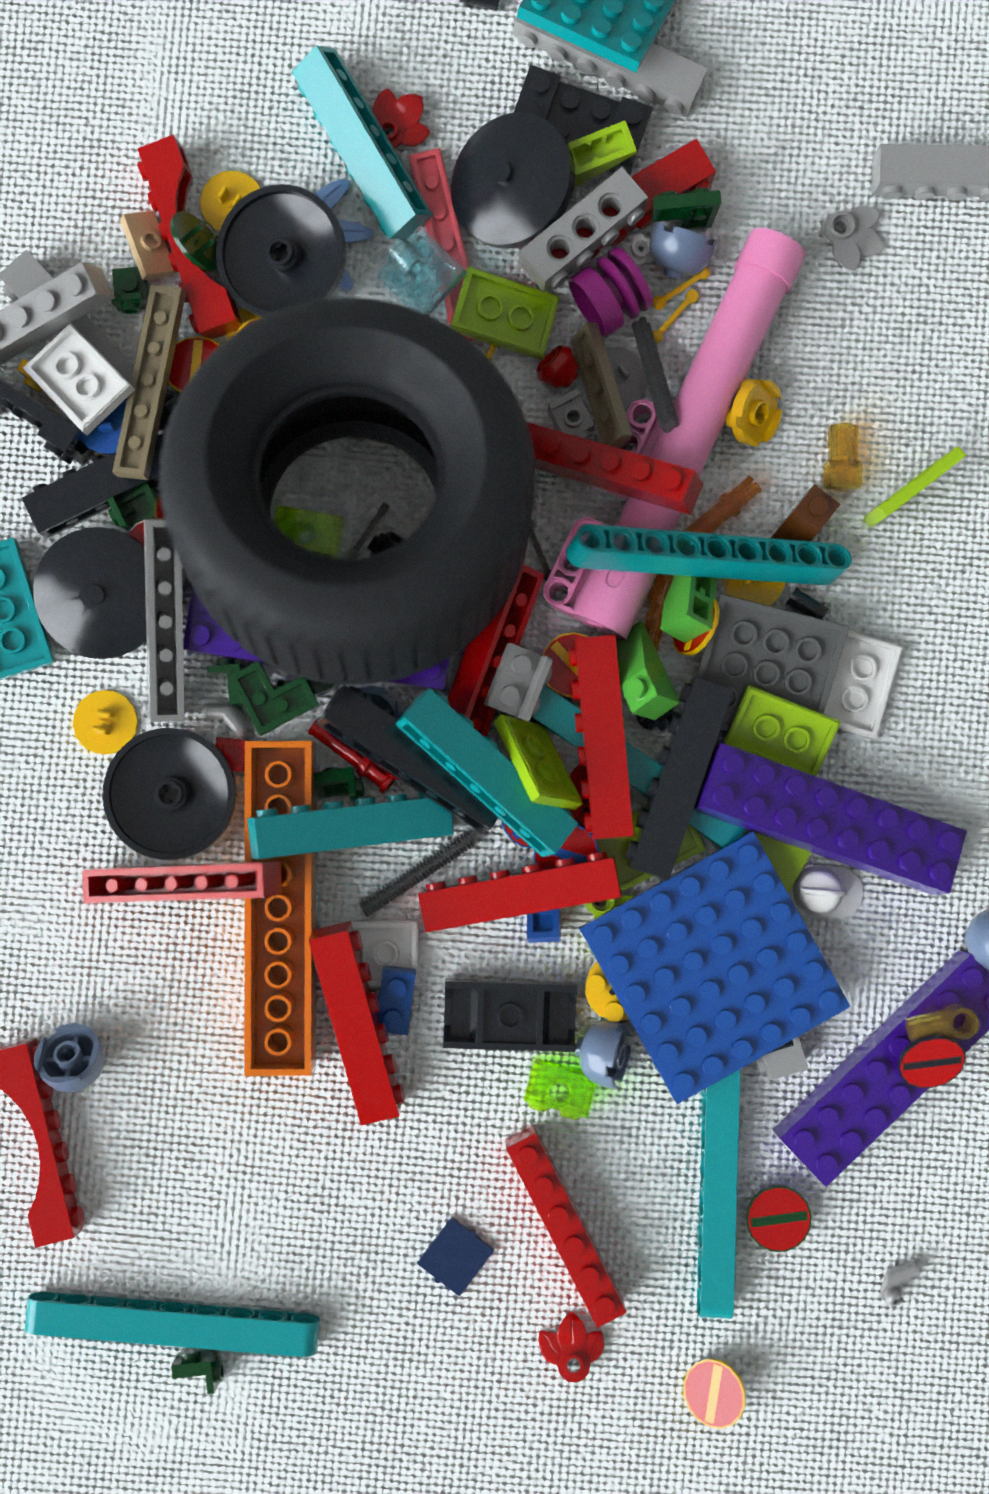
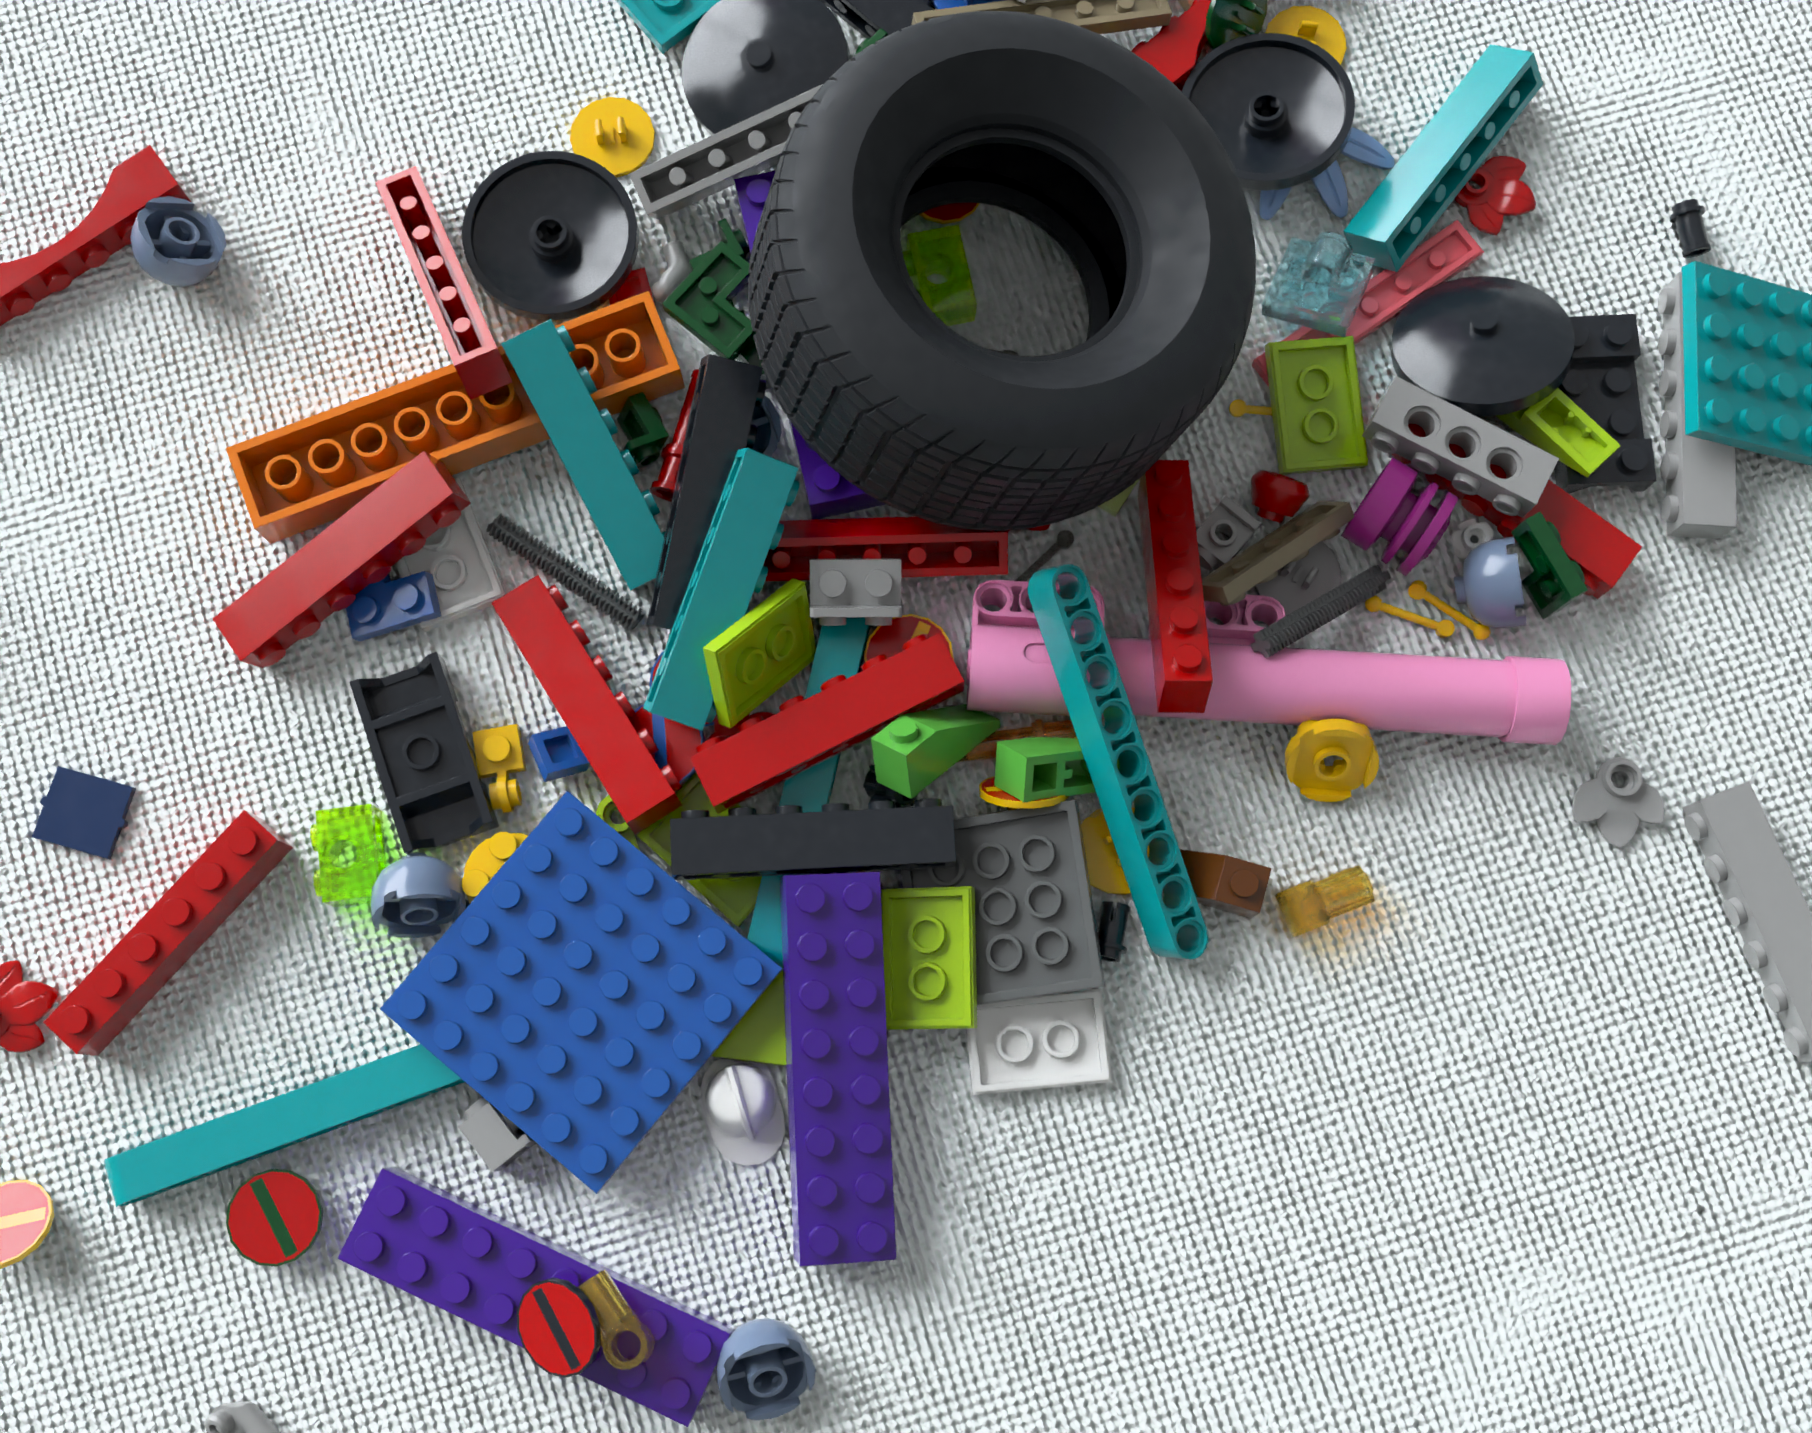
camera: 70 degrees right, 10 degrees down
clear orange pin [684,475,762,534] -> none
lime tile [863,447,966,528] -> none
none -> yellow plate [472,724,527,813]

